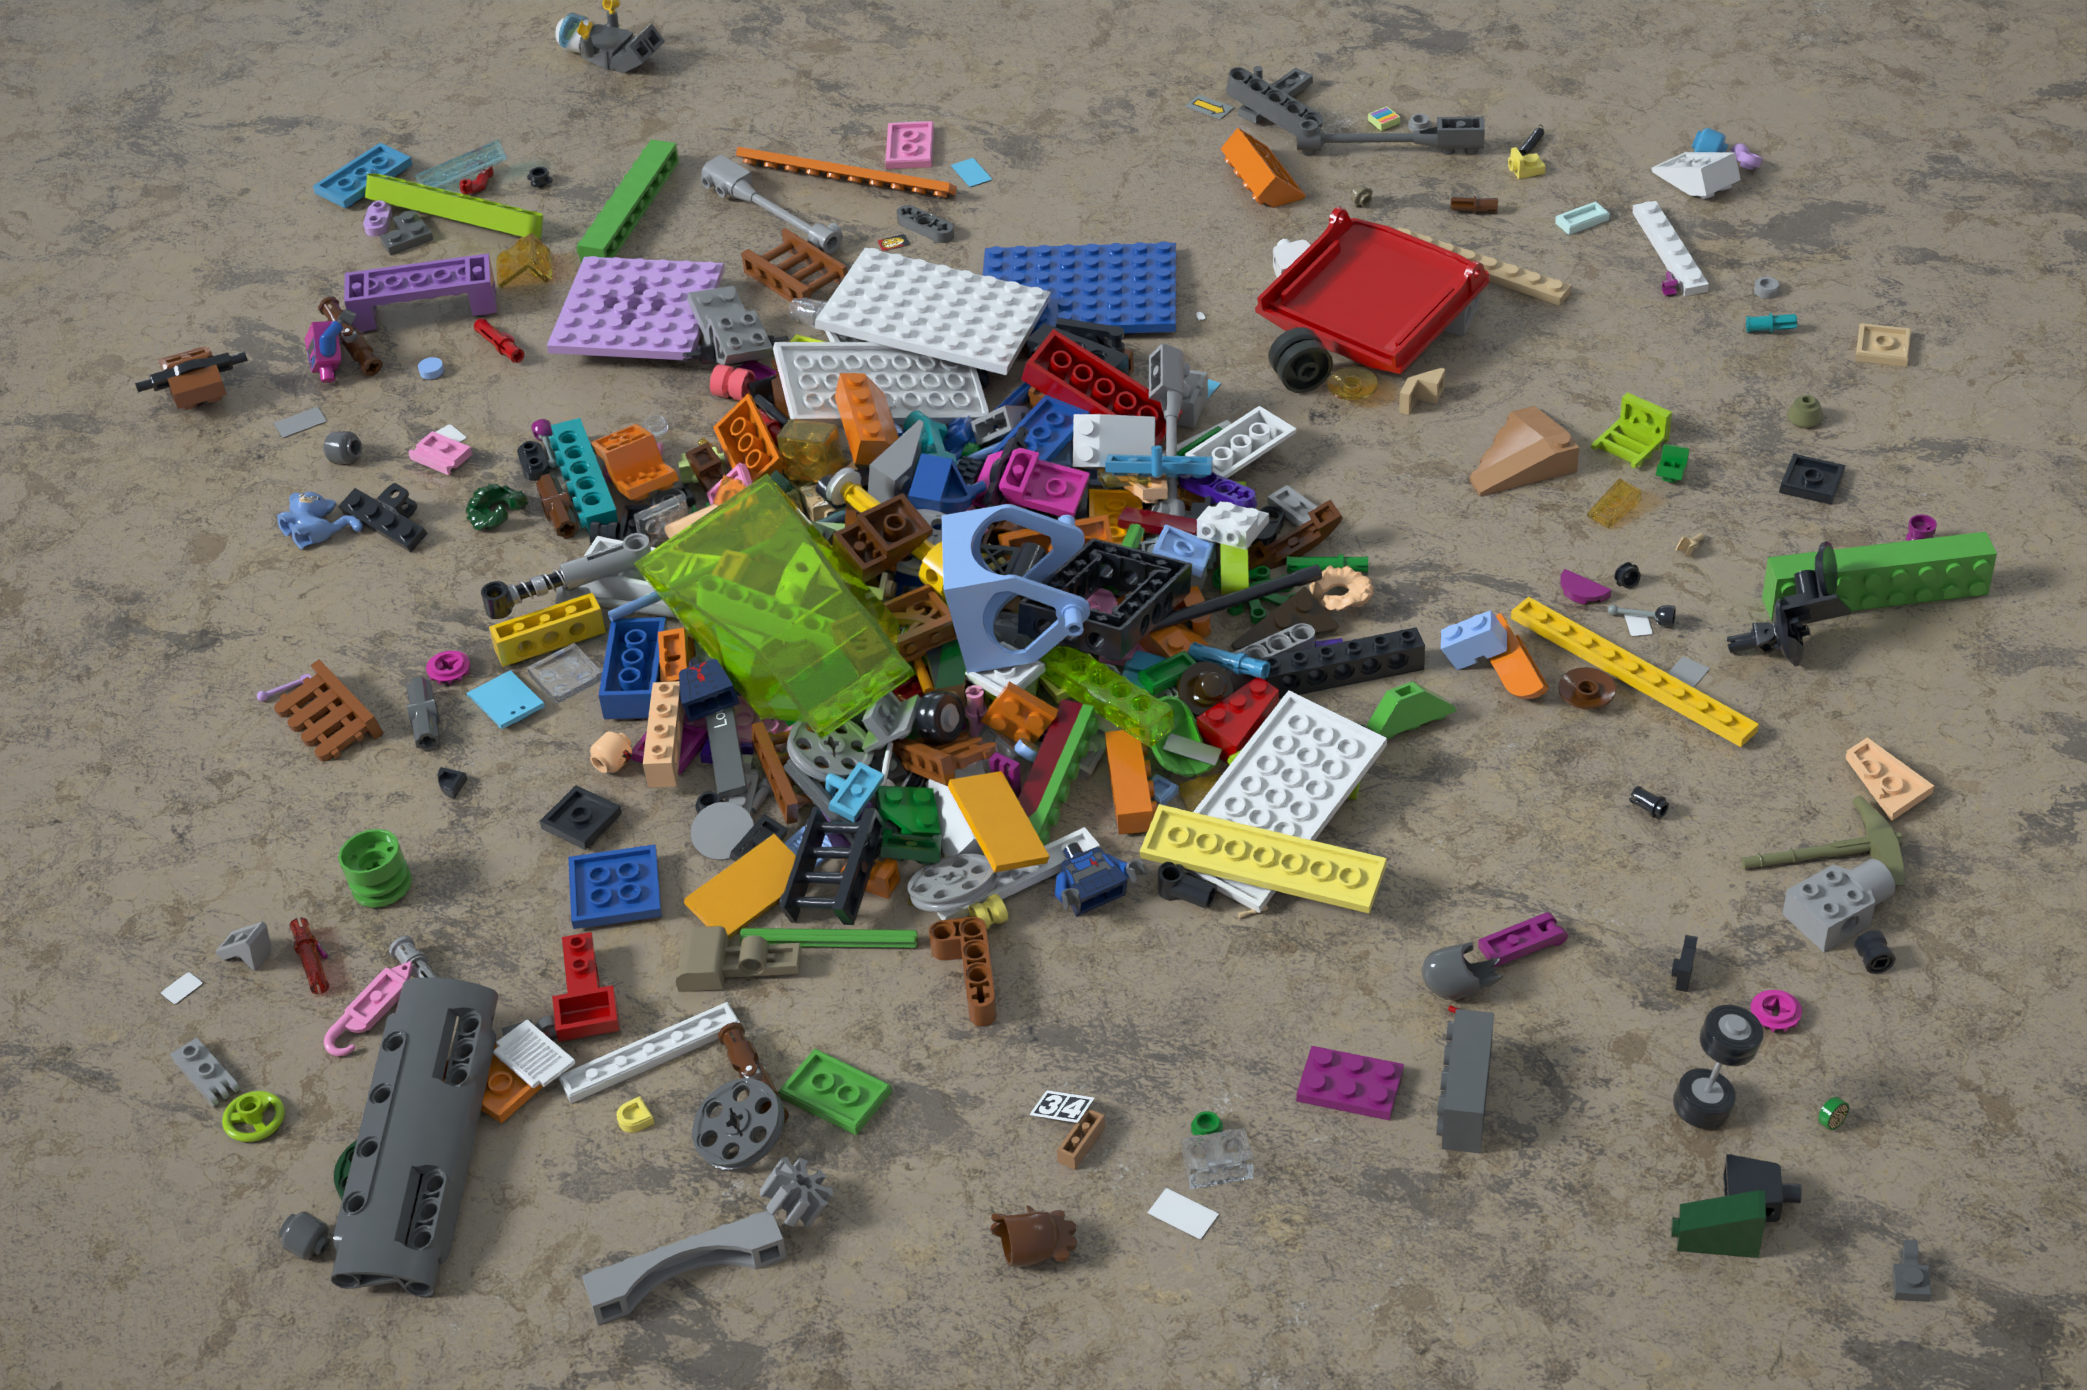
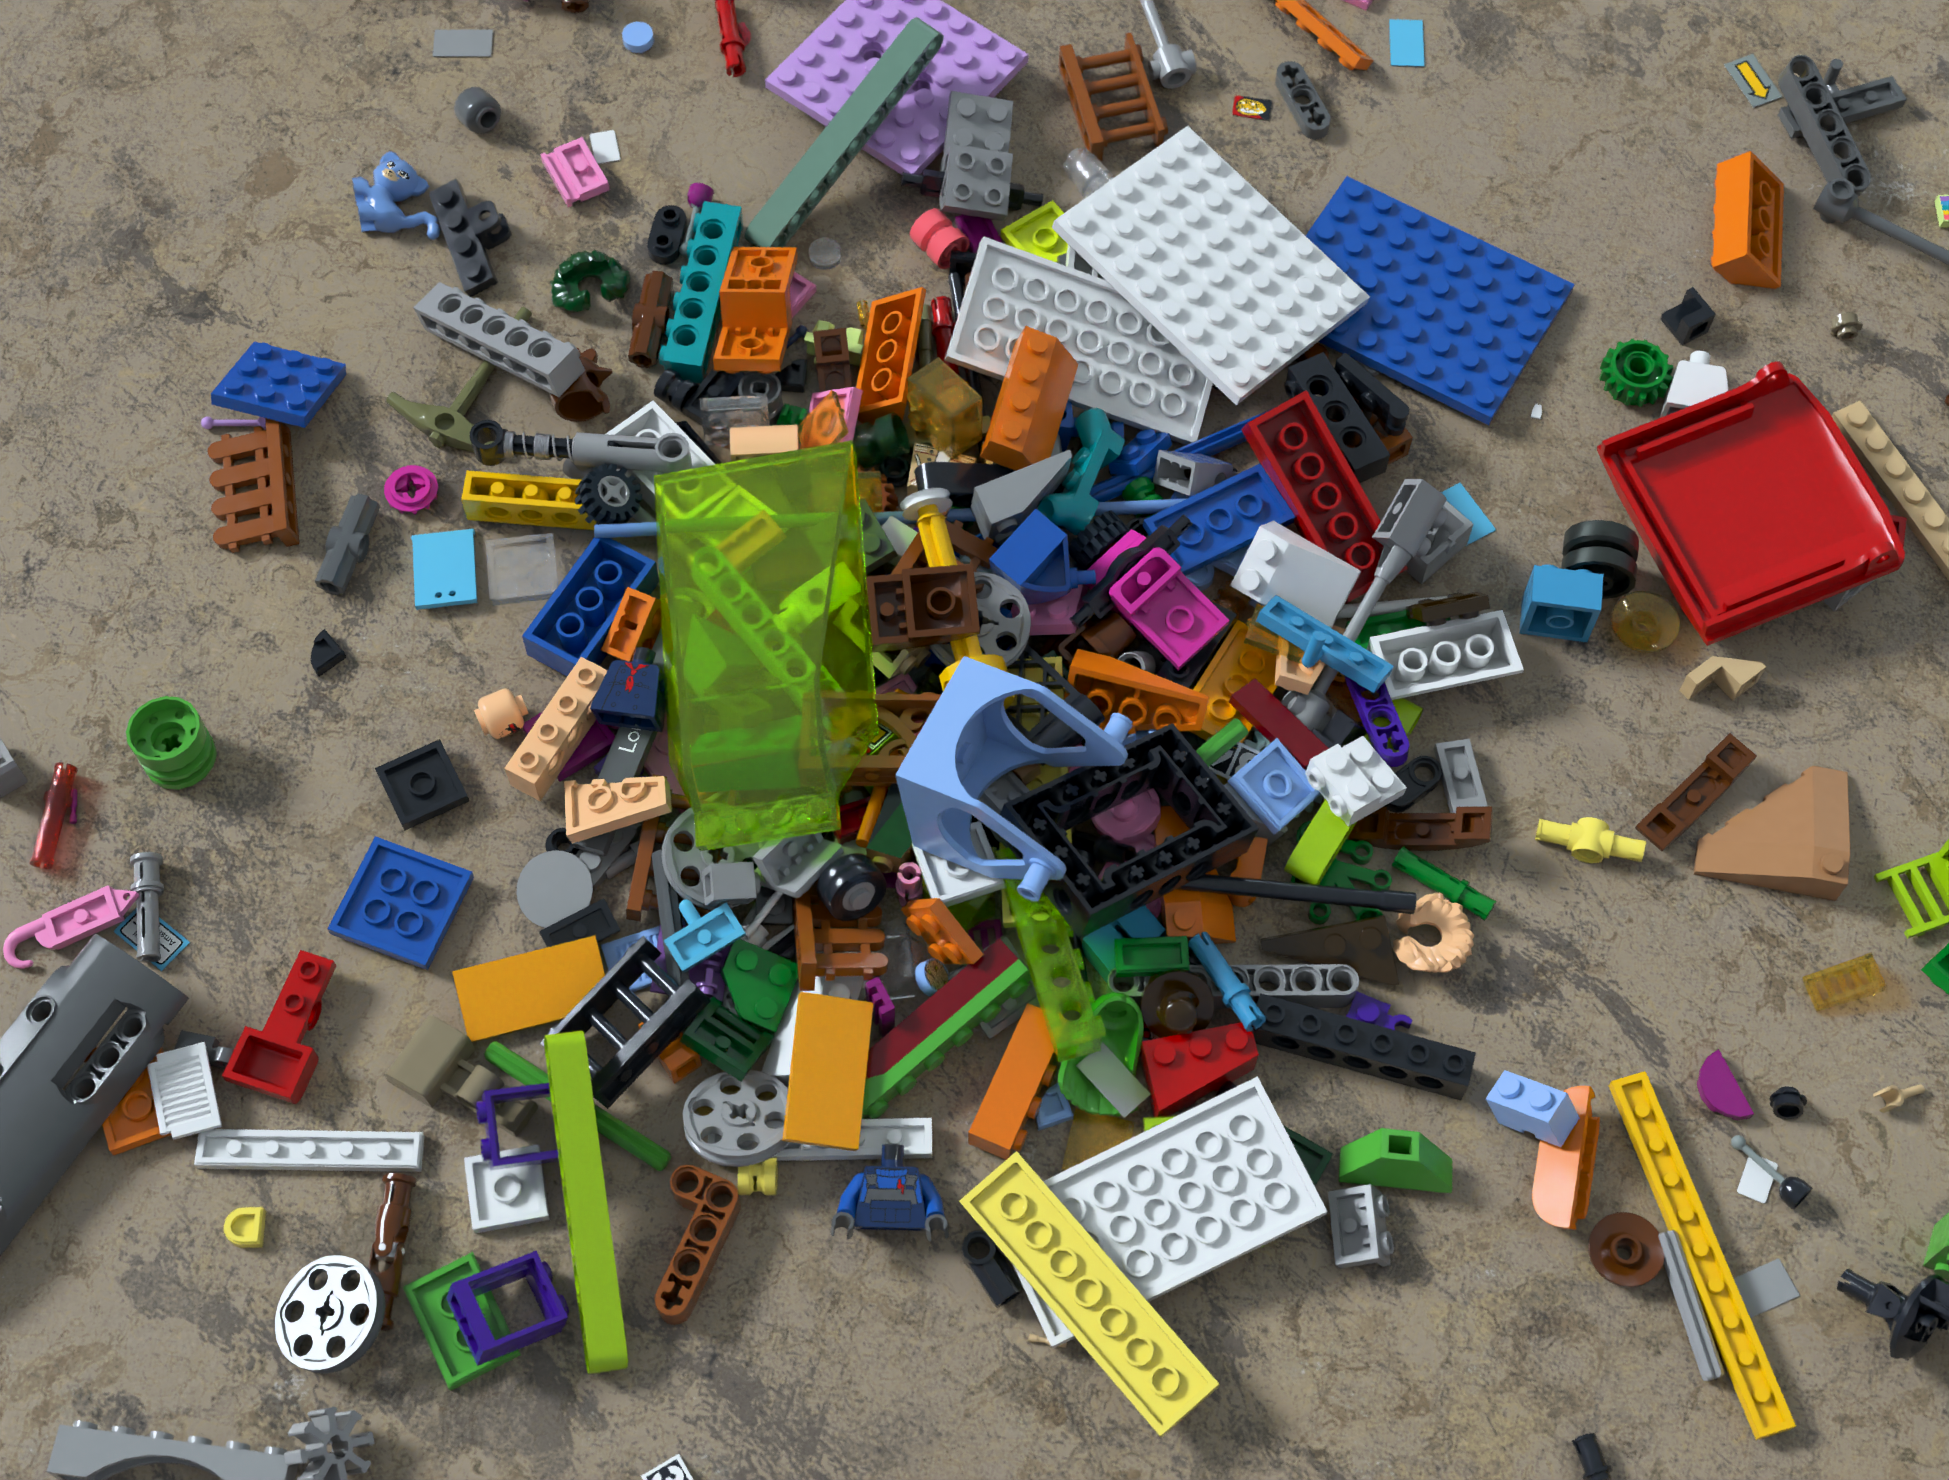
camera: 25 degrees right, 20 degrees up
none -> blue plate [211,342,346,428]
none -> olive piece [386,307,532,452]
none -> light grey brick [413,282,585,397]
none -> dark purple window [446,1251,569,1366]
none -> white tile [464,1144,550,1234]
none -> dark purple window [476,1083,559,1170]
none -> lime beam [544,1030,628,1374]
none -> reddish brown piece [550,348,613,422]
none -> light nougat wing [564,776,672,844]
none -> black wheel [575,463,642,525]
none -> light grey brick [702,862,760,906]
none -> sand green beam [744,17,944,247]
none -> light grey bracket [1328,1184,1394,1268]
none -> dark brown plate [1406,592,1490,626]
none -> dark azure brick [1519,565,1603,642]
none -> light yellow pin [1535,817,1646,863]
none -> green gear [1599,339,1673,407]
none -> reddish brown slope [1635,733,1757,851]
none -> light grey axle [1659,1230,1724,1381]
none -> black panel [1660,287,1716,346]

